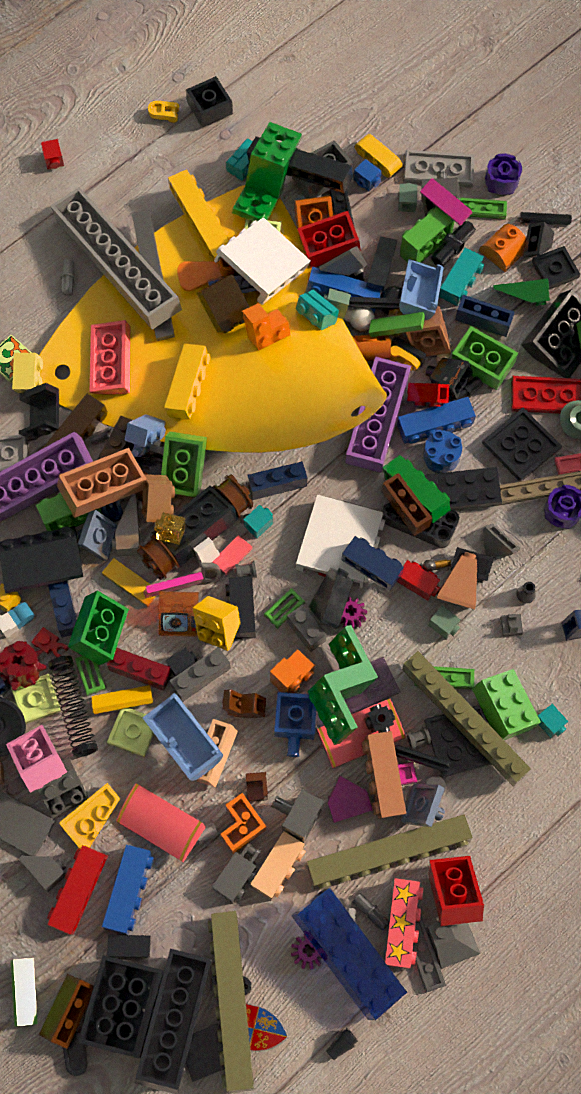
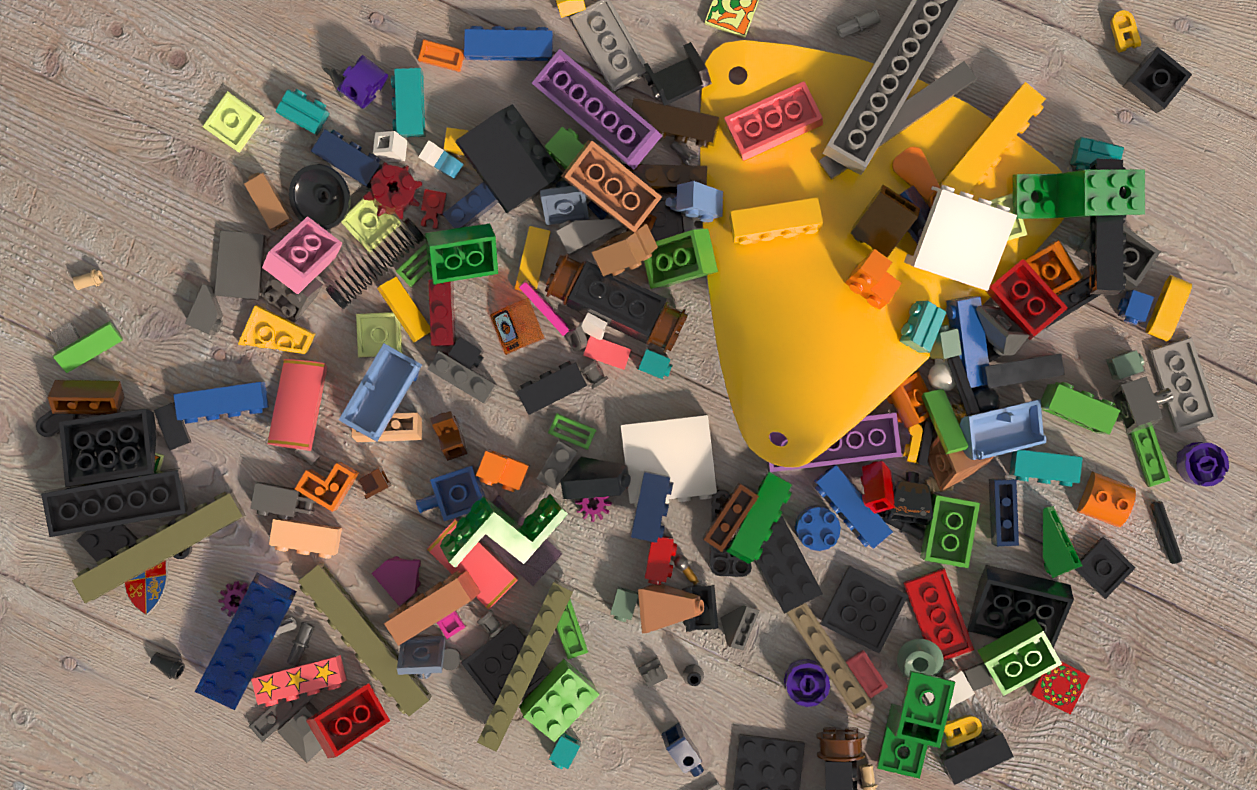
camera: 75 degrees right, 20 degrees up
light yellow brick [12,353,43,393] -> none
red brick [47,845,108,935] -> none
clear yellow brick [154,512,186,545] -> none
yellow slope [193,596,240,651] -> none
dark blue brick [248,461,308,500] -> none
dark grey brick [271,789,324,843] -> none
black brick [364,704,395,733] -> none
black axle [395,745,451,773] -> none
dark pink tile [420,178,472,226] -> none
black piece [431,221,476,267] -> none
black slope [523,222,554,258] -> none

